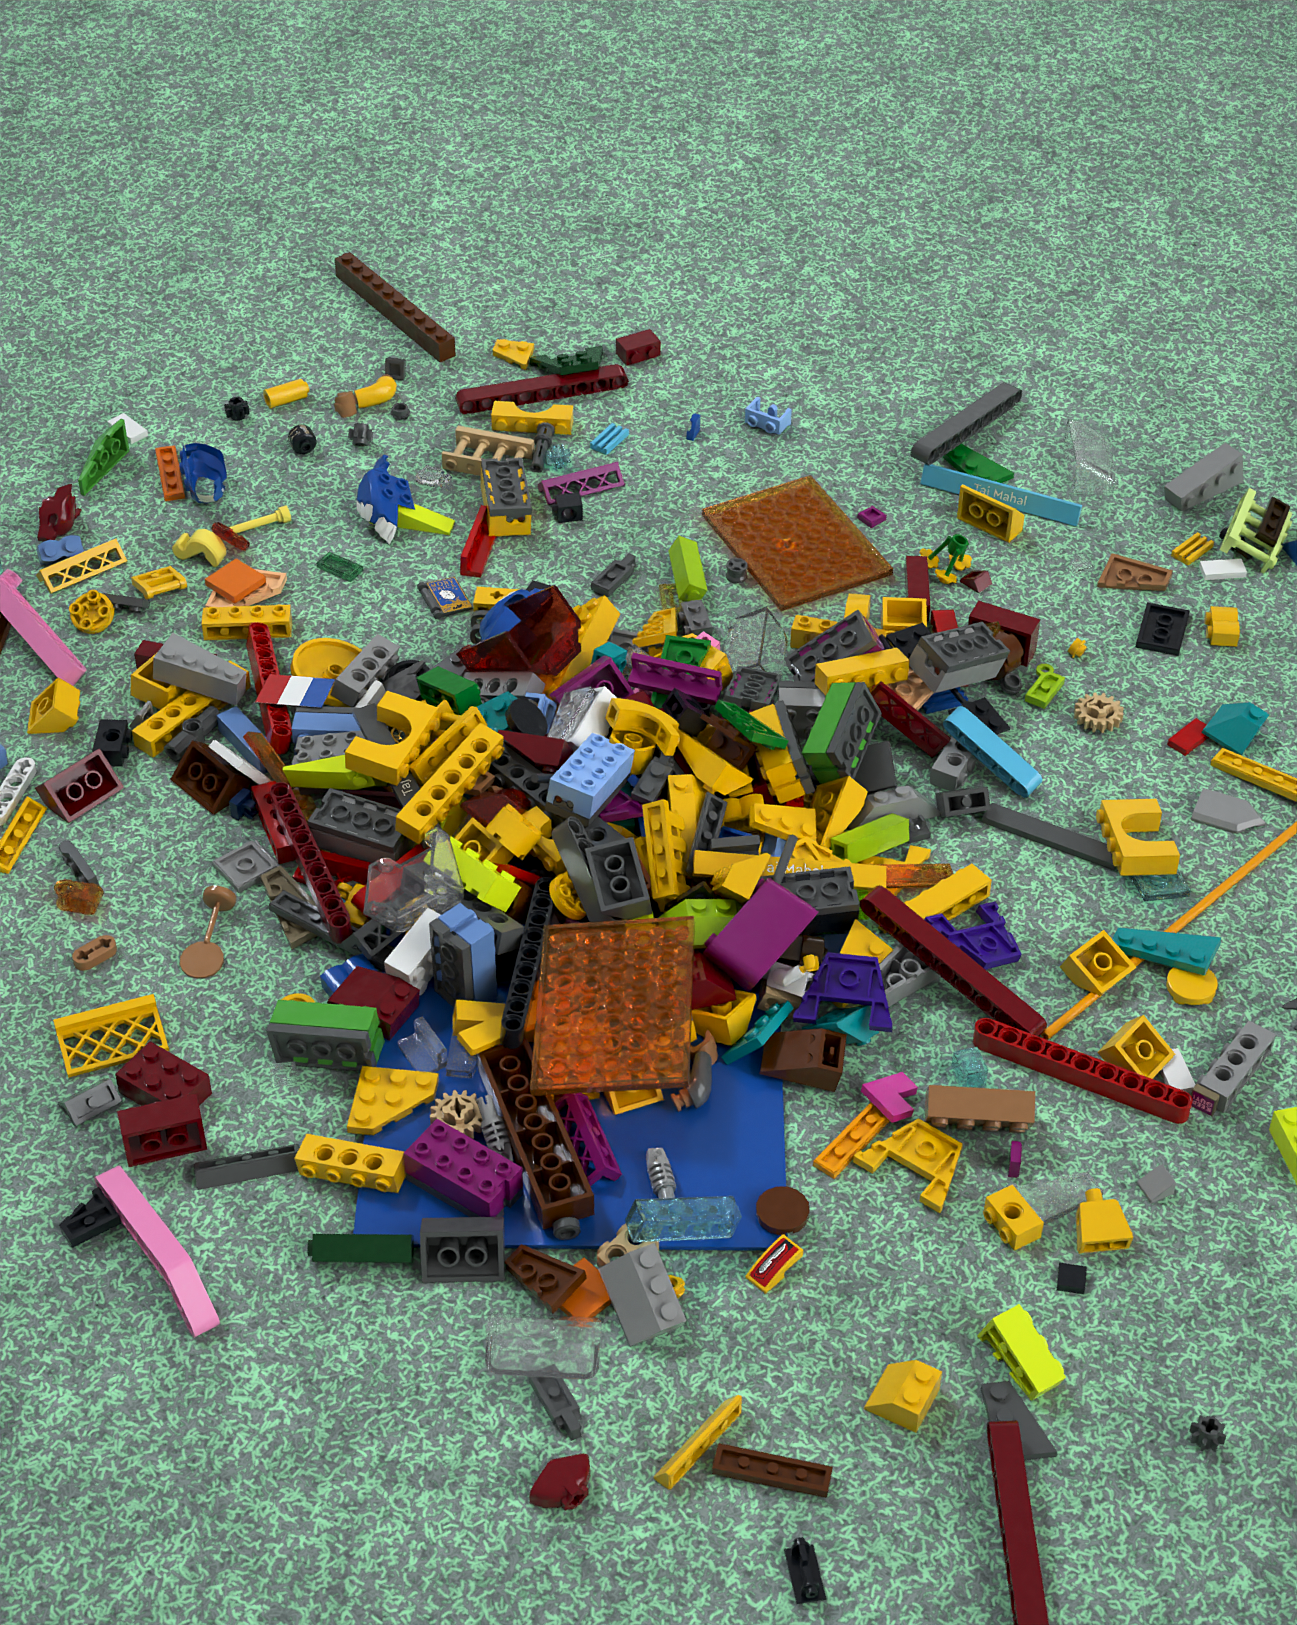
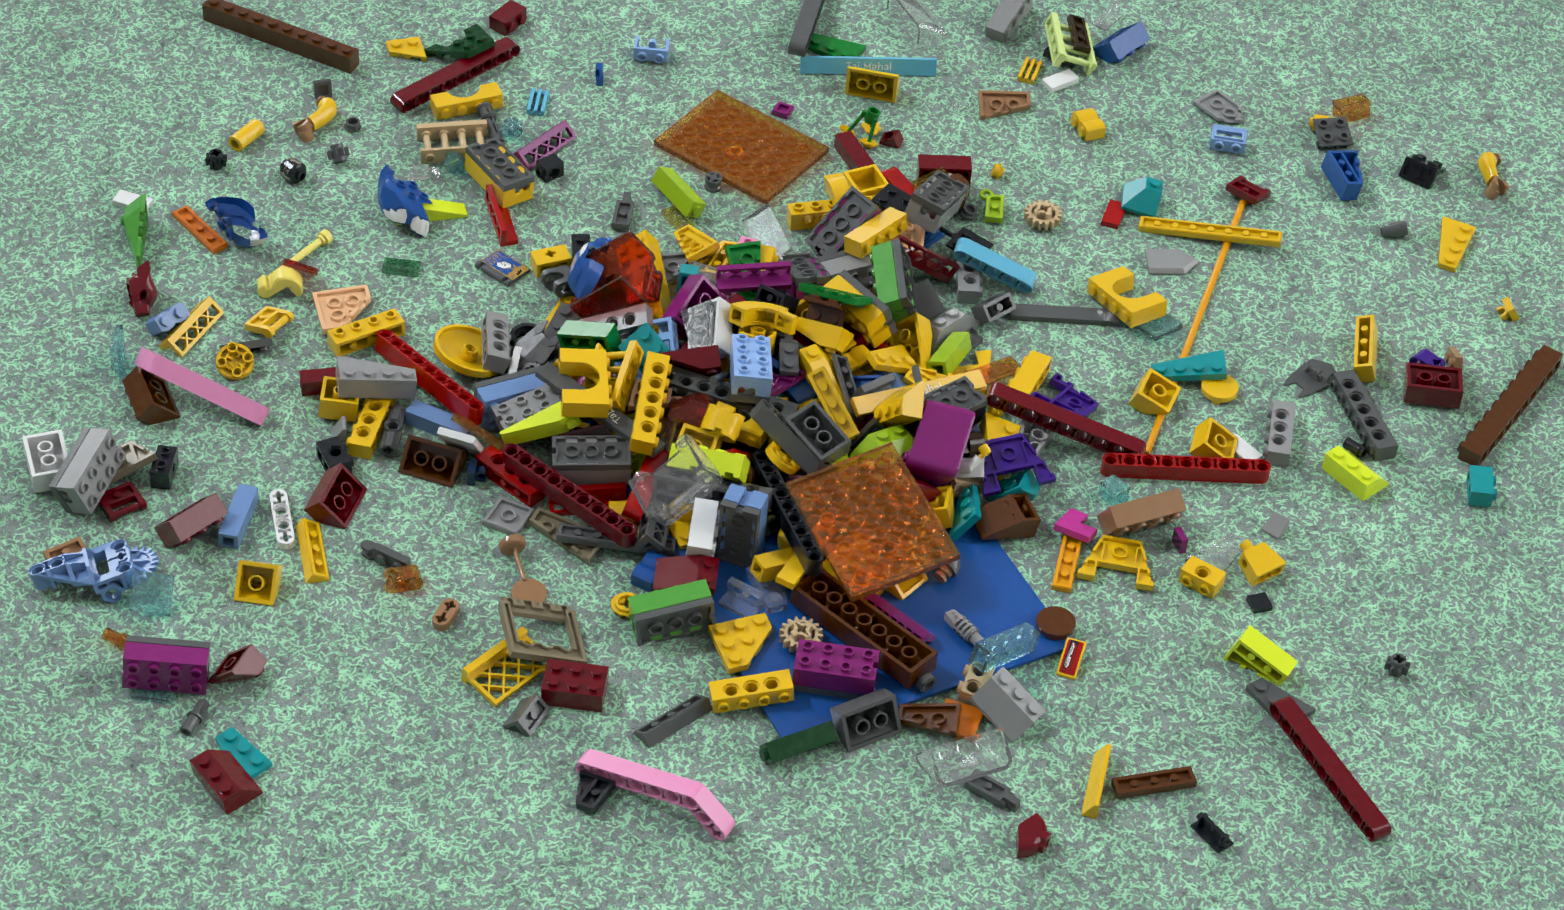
camera: 30 degrees left, 0 degrees up
yellow slope [27,677,80,734] -> none
dark red slope [117,1094,207,1167] -> none
orange tile [205,559,266,603] -> none
sticker [255,674,335,708] -> none
light grey hinge [476,1095,514,1162] -> none
black tile [505,698,548,736] -> none
flat silver brick [677,599,713,637] -> none
yellow slope [864,1360,942,1433] -> none
black tile [1135,602,1190,656] -> none
tile [1191,1084,1220,1116] -> none
none -> clear light blue gear [443,151,465,173]
none -> dark tan hinge [497,596,588,664]

